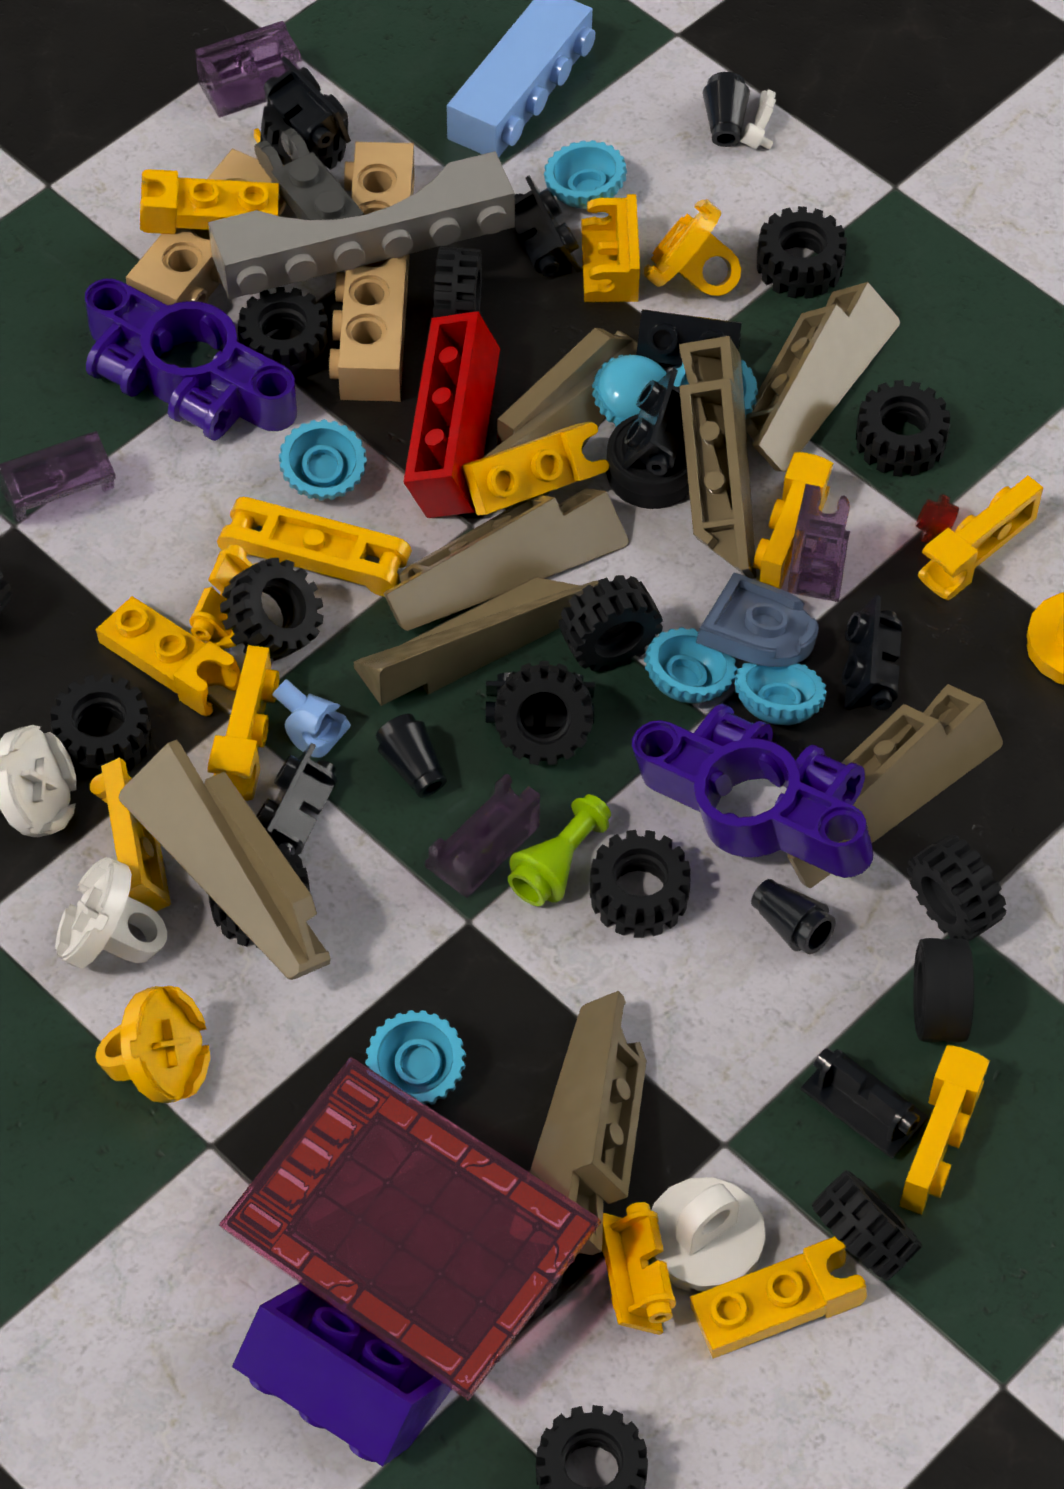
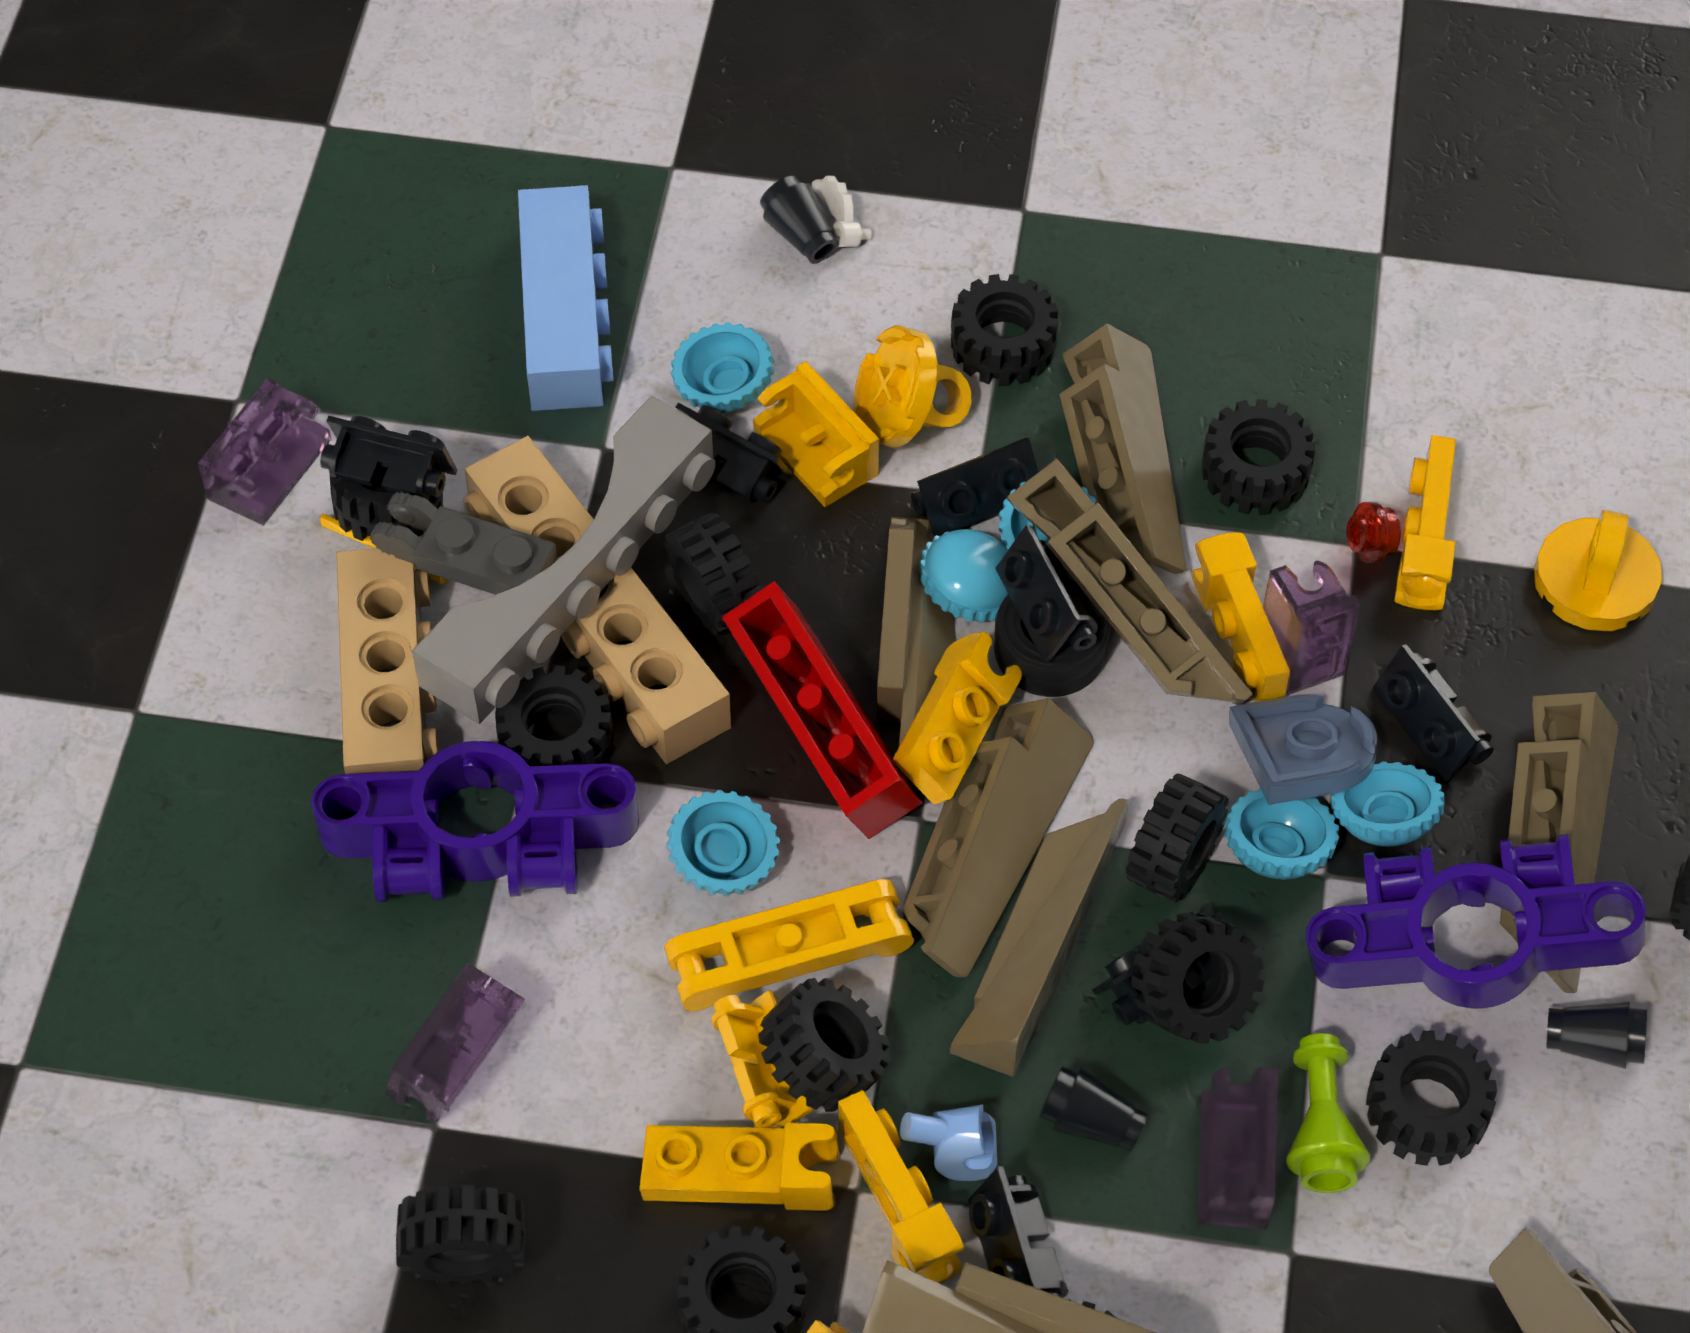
camera: 35 degrees left, 0 degrees up
yellow plate [140,169,279,234] -> none

